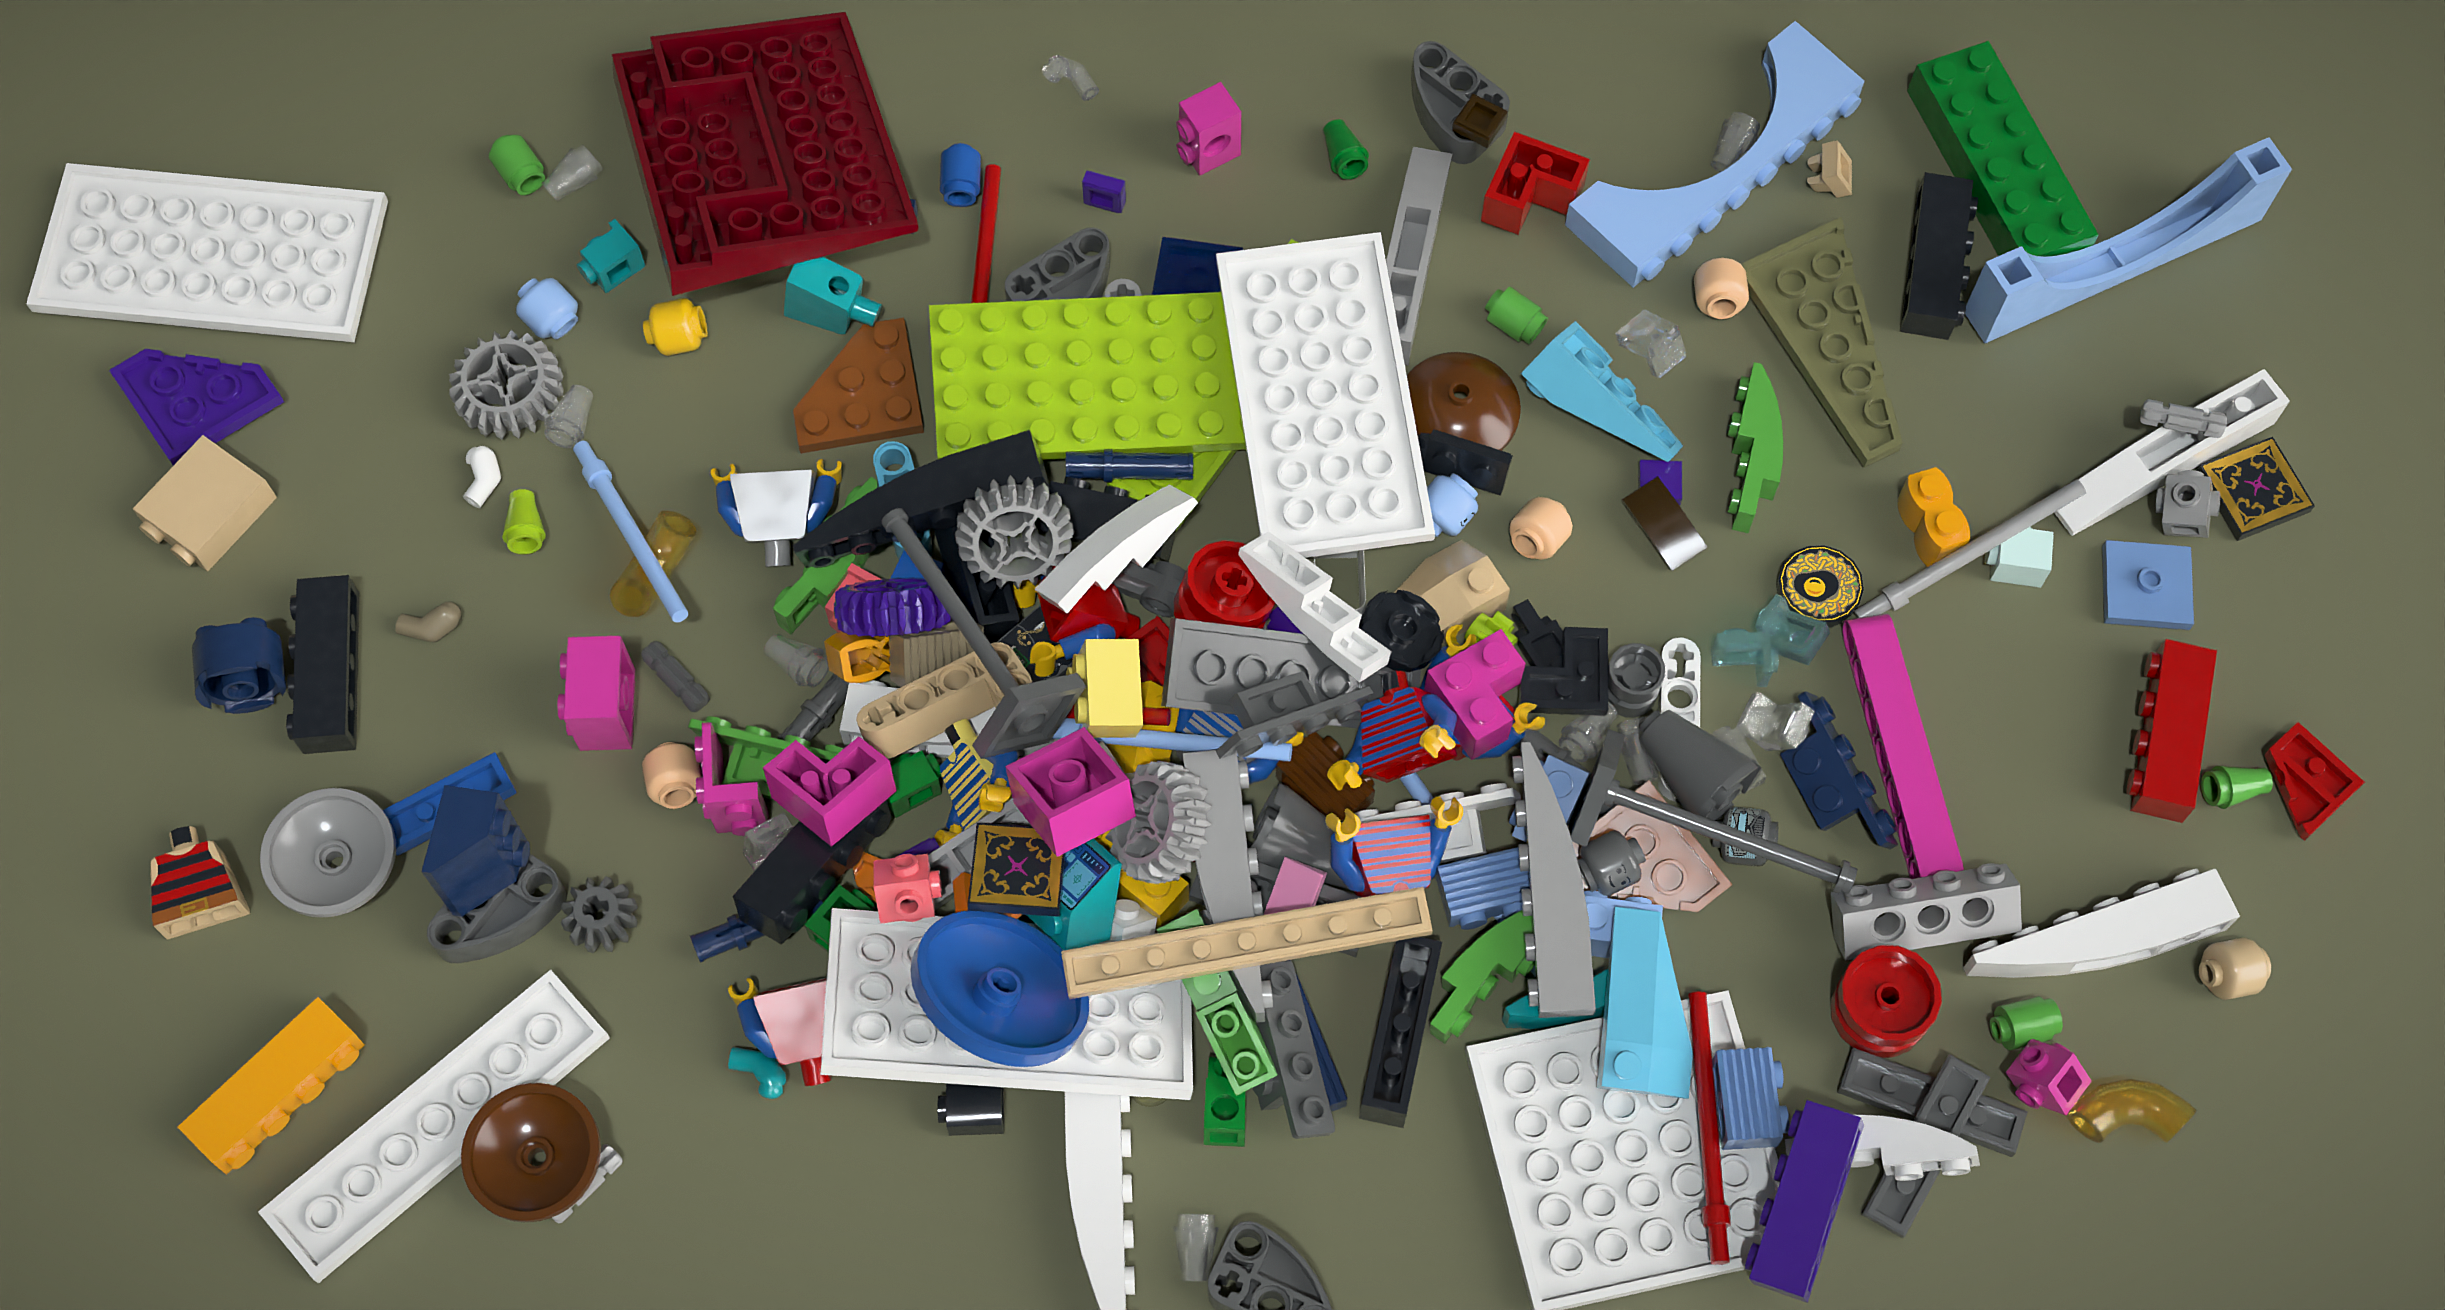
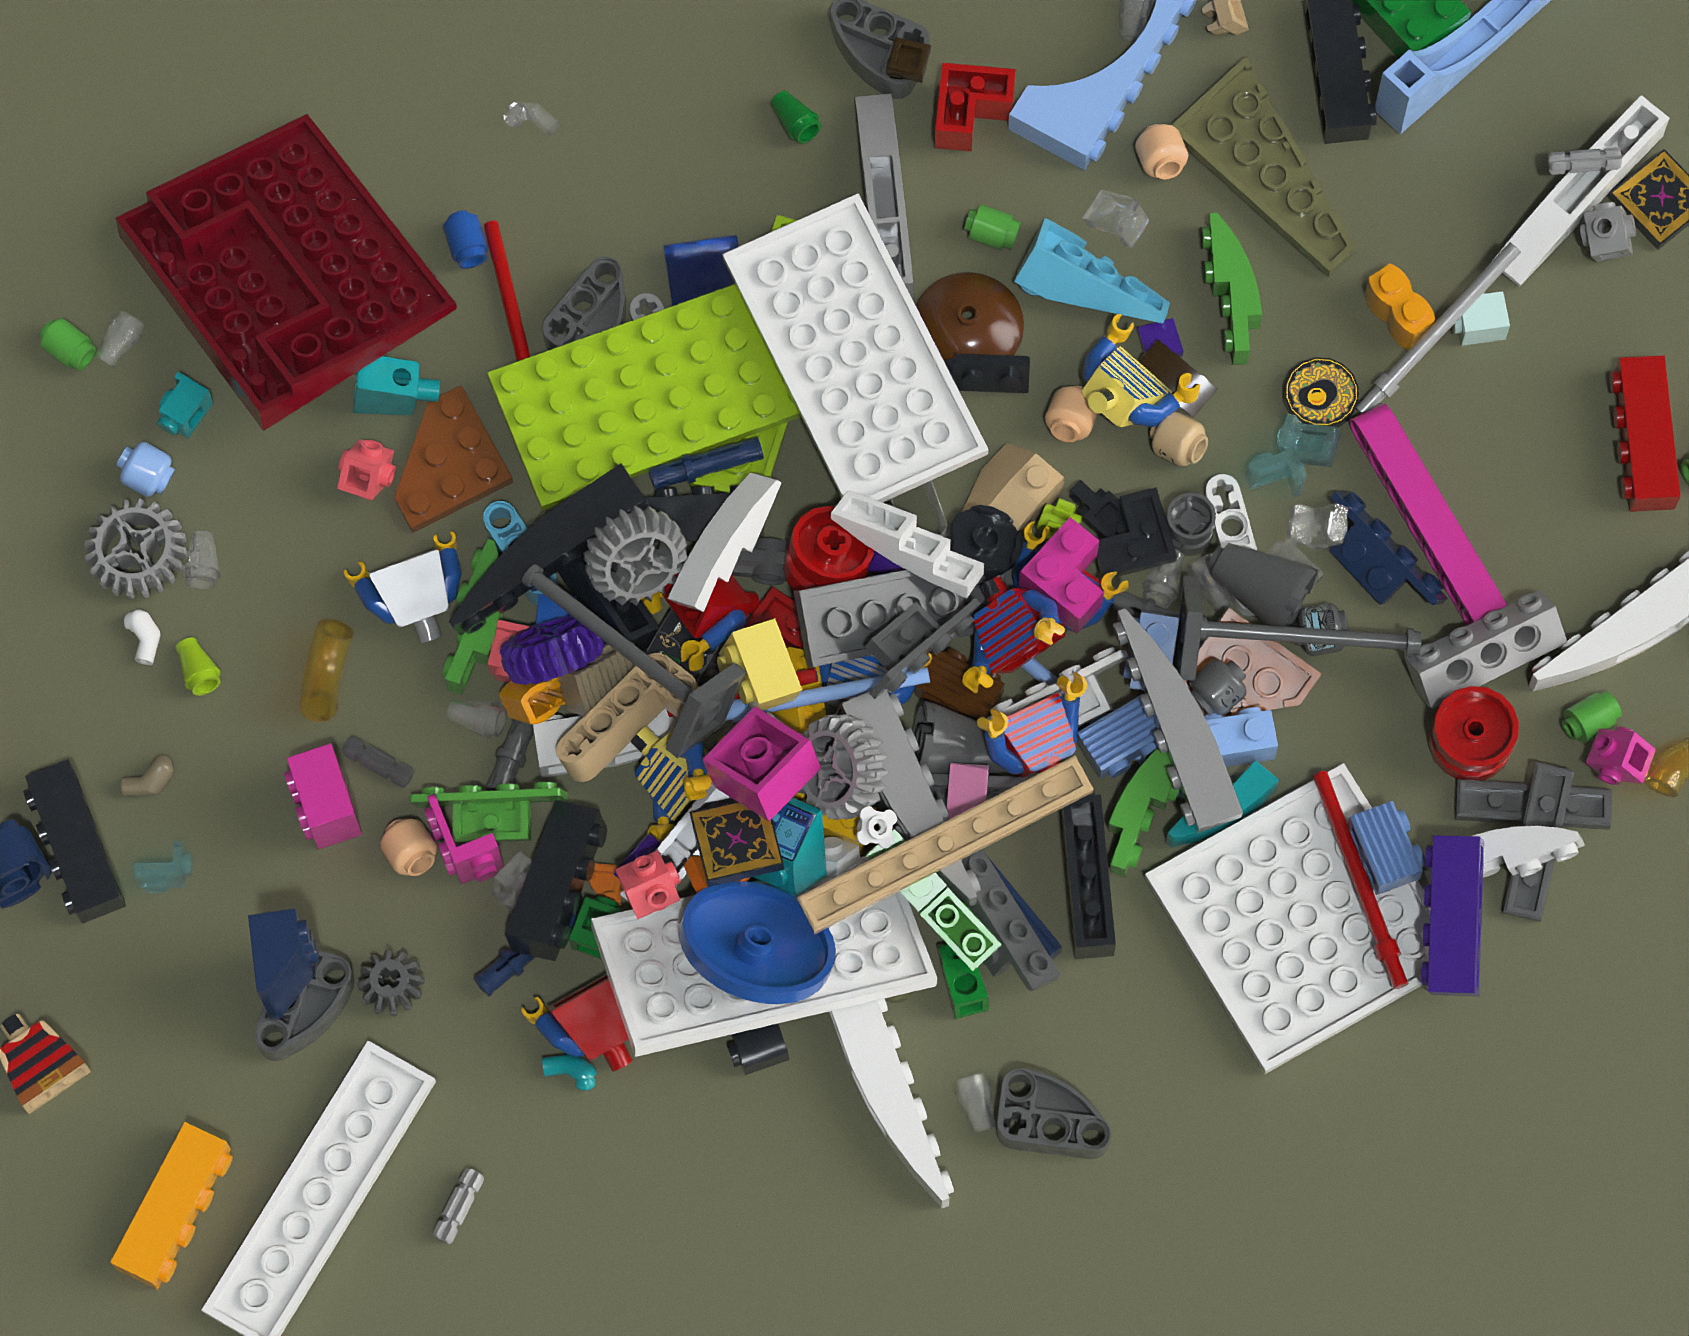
camera: 15 degrees left, 5 degrees up
light grey dish [260,788,396,917] -> none
blue plate [383,752,517,856] -> none
reddish brown dish [461,1083,601,1223] -> none
light blue bar [573,441,688,622] -> none
yellow head [643,298,708,356] -> none
dark pink brick [763,736,897,847] -> none
green brick [887,750,942,818] -> none
dark purple tile [1082,170,1126,213] -> none
dark pink brick [1176,82,1241,176] -> none
light blue head [1427,473,1478,537] -> none
medium azure wedge [1597,907,1693,1099] -> none
medium blue plate [2102,540,2194,630] -> none
none -> clear light blue bracket [134,841,193,893]
none -> coral brick [337,439,396,501]
none -> white plate [856,806,897,848]
none -> torso [1081,314,1201,427]
none -> tan head [1150,412,1208,467]

